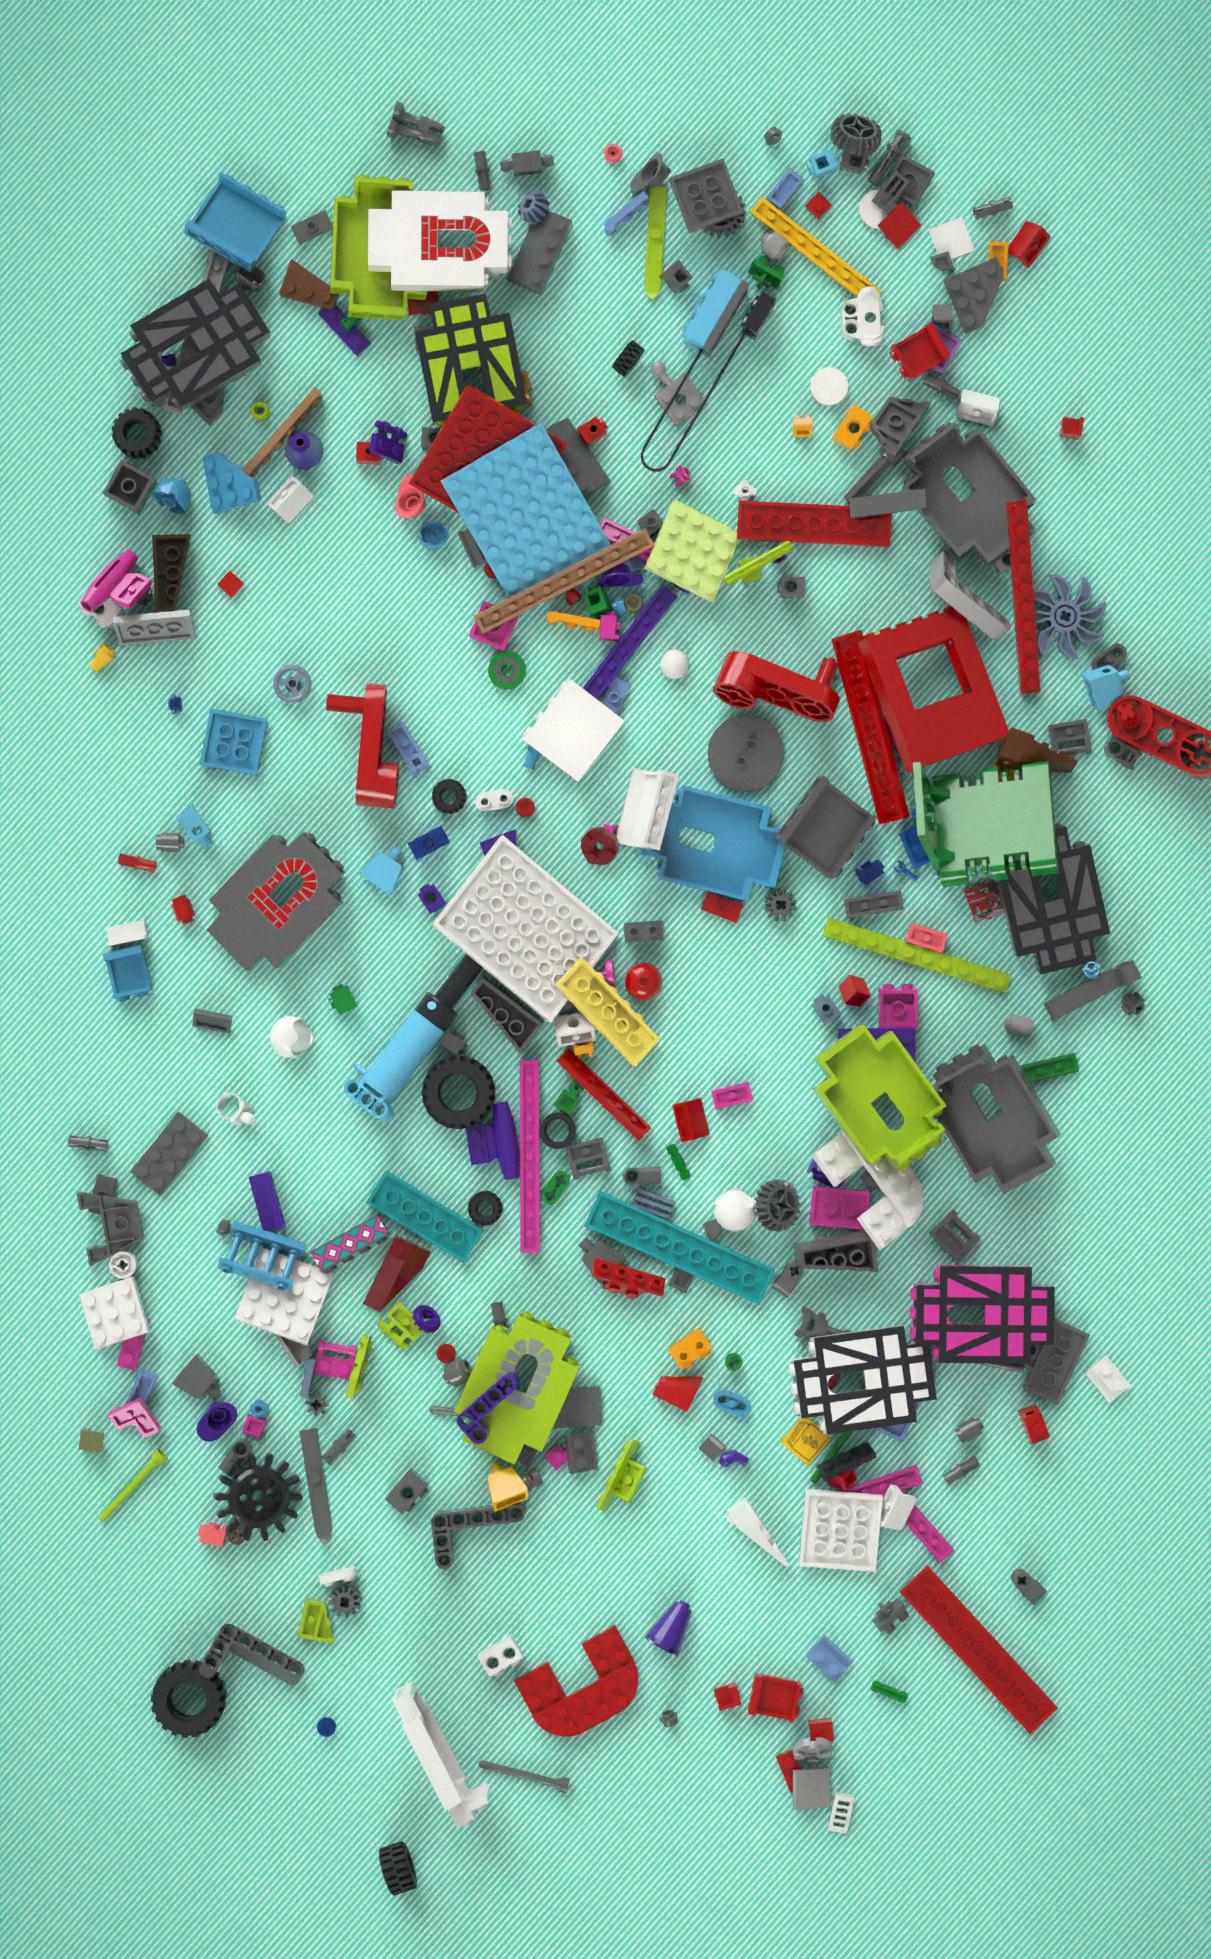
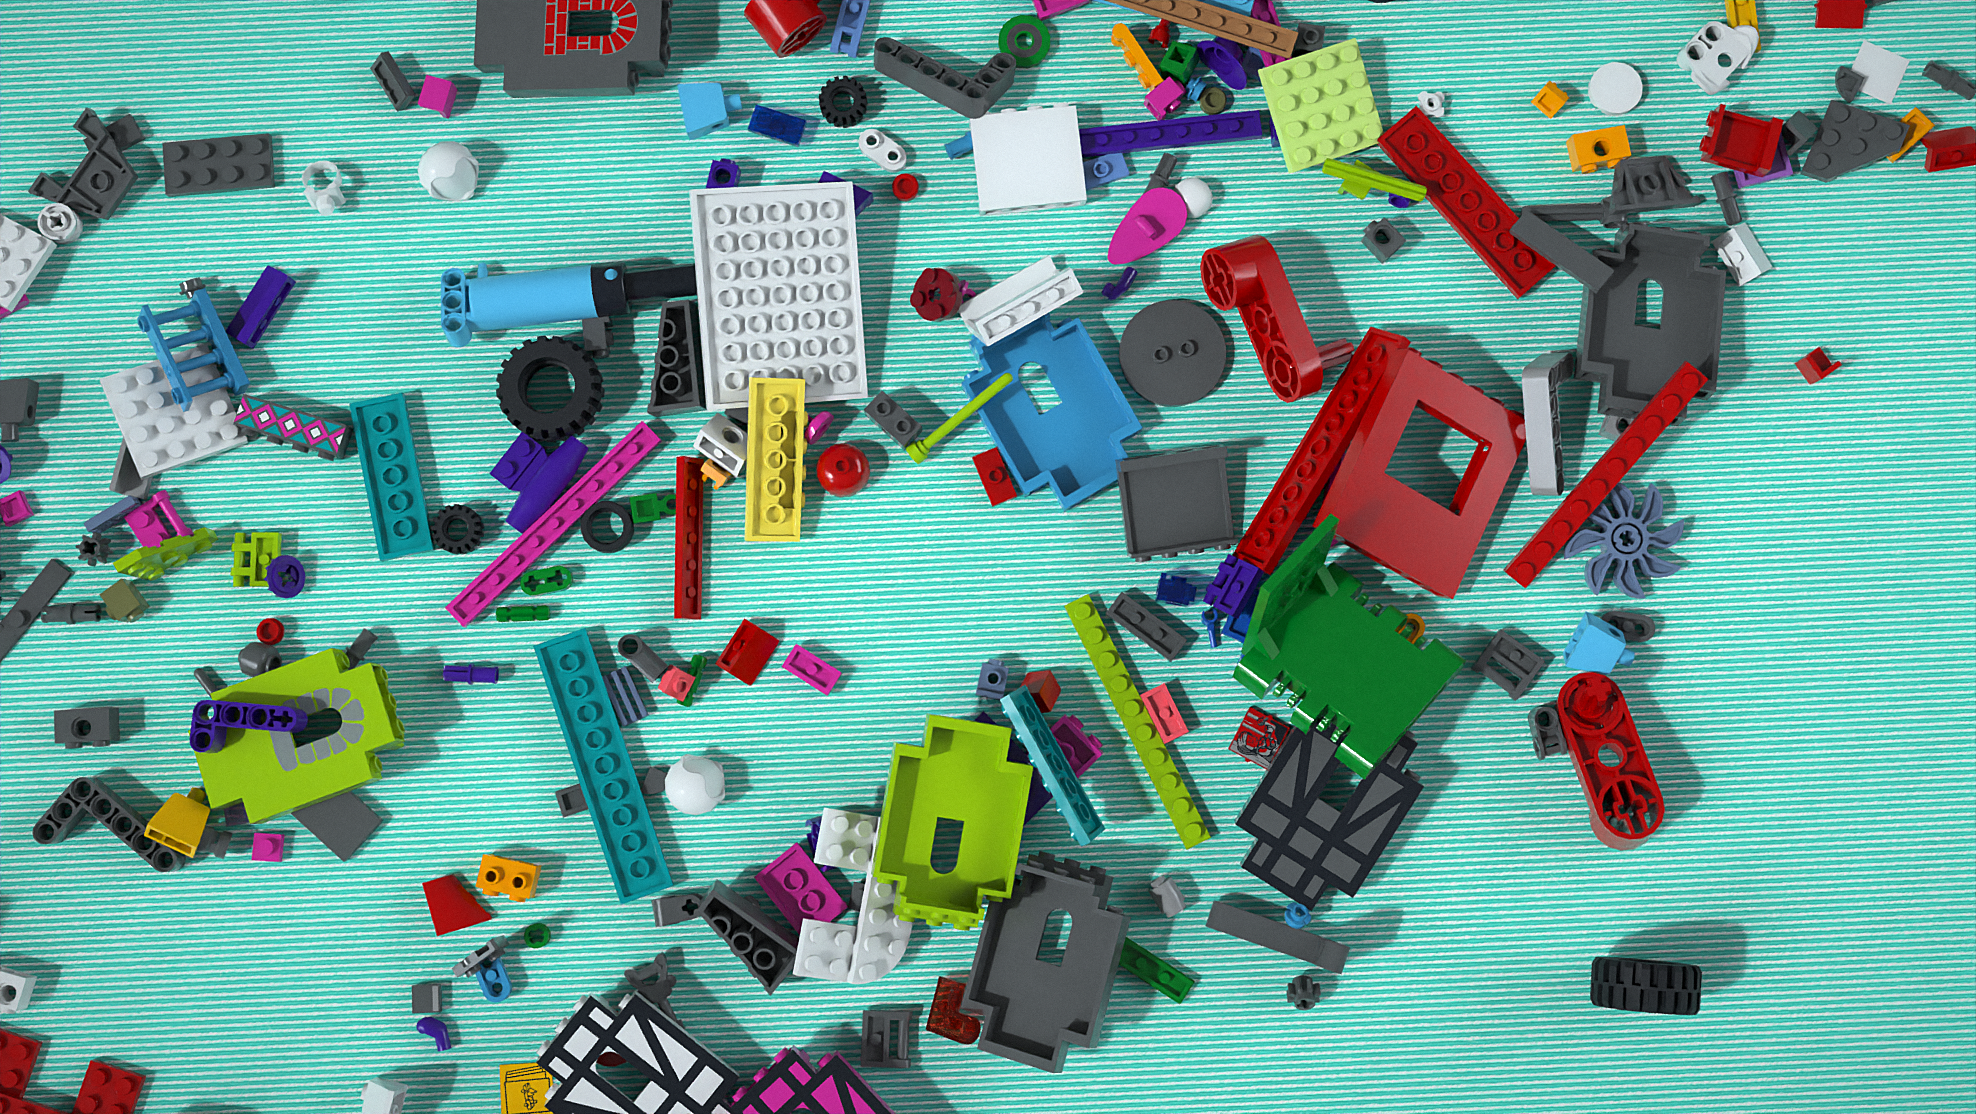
camera: 45 degrees right, 5 degrees down
dark grey pin [68,1135,108,1152] -> none
dark azure plate [250,1399,269,1418] -> none
green brick [328,984,358,1015] -> none
dark red wedge [363,1235,431,1312] -> none
dark grey plate [564,1431,597,1474] -> none
dark grey plate [565,1137,611,1180] -> none
dark grey torso [578,1237,626,1284] -> none
red bracket [592,1258,665,1299] -> none
lime bracket [597,1439,648,1511] -> none
dark pink plate [669,466,691,487] -> none
dark grey gear [752,1179,802,1232] -> none
dark grey gear [764,889,797,921] -> none
reddish brown wedge [995,727,1078,773] -> none
none -> olive brick [99,579,150,623]
none -> dark pink panel [418,75,458,119]
none -> dark purple axle [442,663,499,685]
none -> dark grey wing [451,935,509,978]
none -> green axle [496,605,550,622]
none -> coral bracket [658,664,696,702]
none -> dark grey beam [874,37,1016,119]
none -> lime piece [906,373,1013,464]
none -> clear red brick [925,976,981,1045]
none -> teal plate [1000,685,1105,847]
none -> dark purple arm [1101,267,1138,300]
none -> dark pink shield [1107,187,1187,265]
none -> dark grey axle [1143,153,1177,194]
none -> dark purple plate [1202,554,1264,619]

